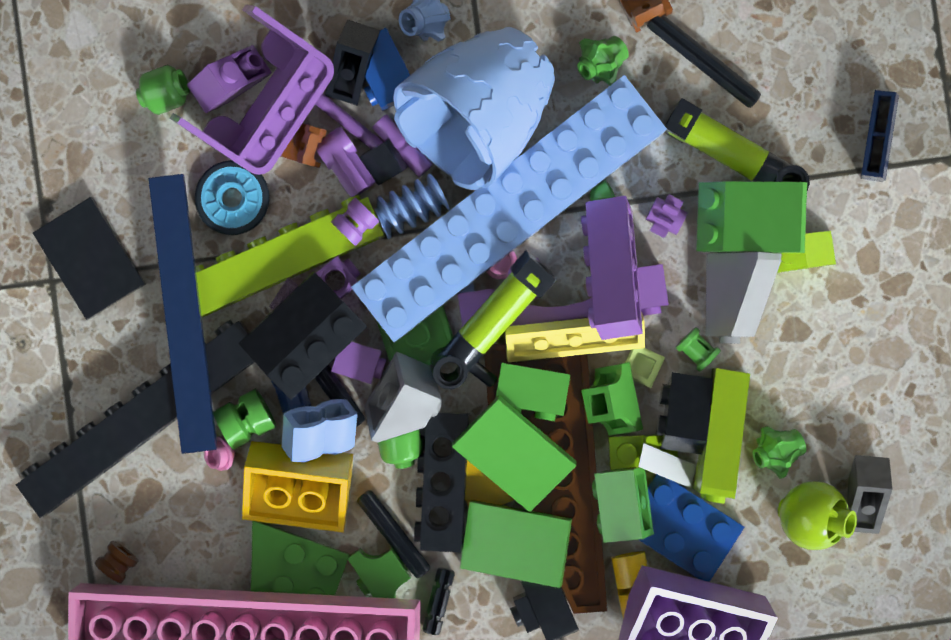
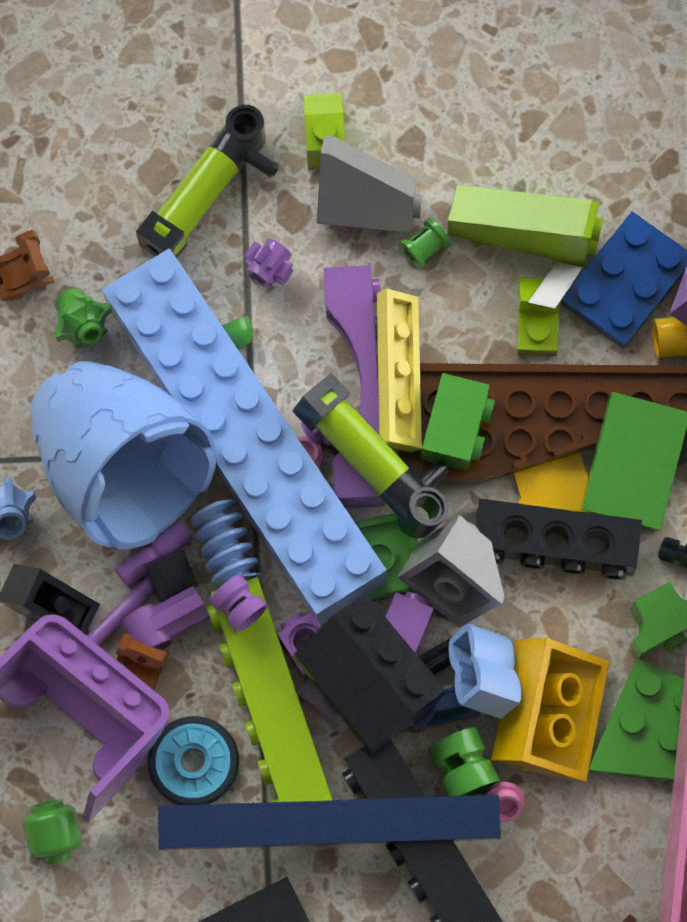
camera: 85 degrees left, 15 degrees down
medium lavender slope [187,45,272,113] -> none
black axle [357,490,430,579] -> none
blue slope [363,28,410,112] -> none
bright green head [377,430,424,469] -> none
bright green tile [452,395,577,512] -> none
medium lavender brick [581,195,643,340] -> none
bright green brick [581,362,643,436] -> none
bright green brick [592,467,654,543] -> none
yellowish green tile [625,348,665,388] -> none
black axle [647,15,761,108] -> none
black brick [656,372,713,455] -> none
bright green slope [696,181,807,253] -> none
bright green rock [752,426,806,479] -> none
lime brick [778,481,857,550] -> none
flat silver slope [847,455,893,534] -> none
dark blue piece [861,90,899,182] -> none

